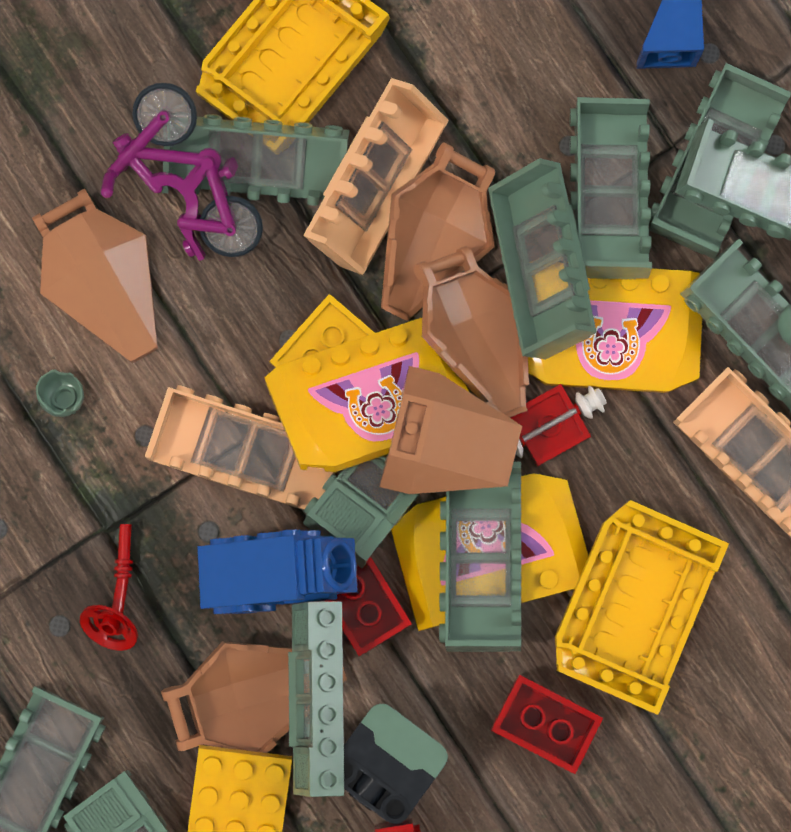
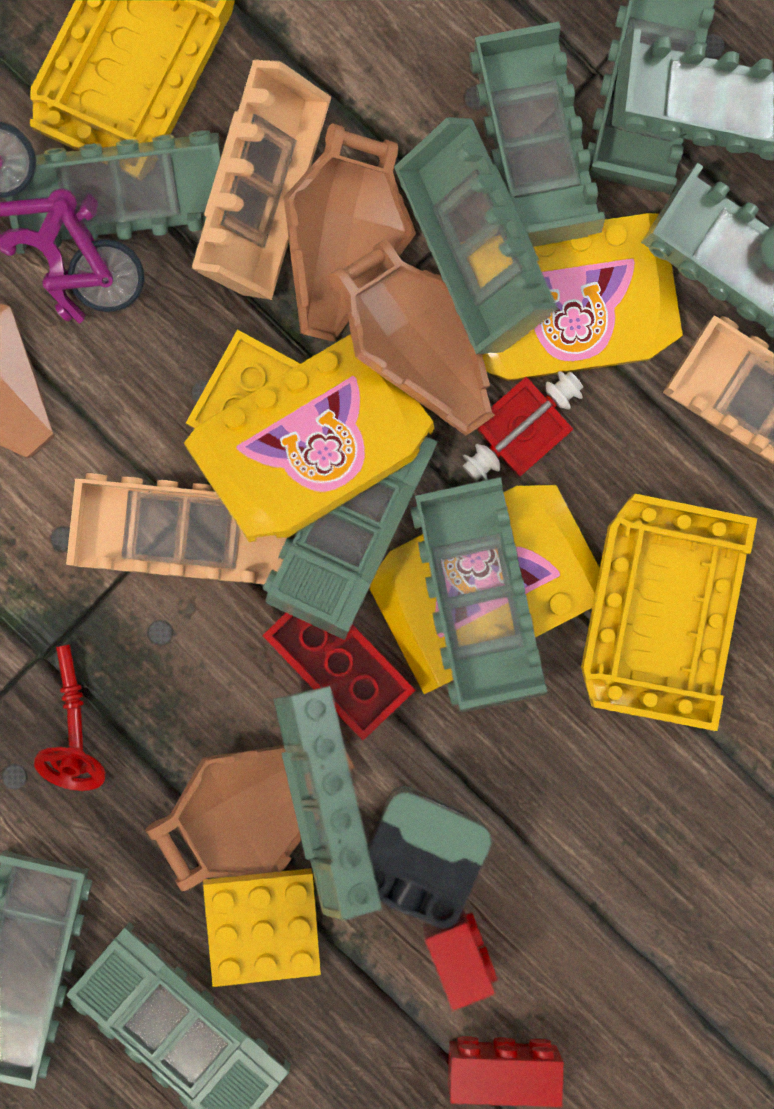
camera: 15 degrees left, 5 degrees up
blue piece [197,529,357,614] -> none
nougat wedge [379,366,522,494] -> none
red brick [490,675,603,774] -> none

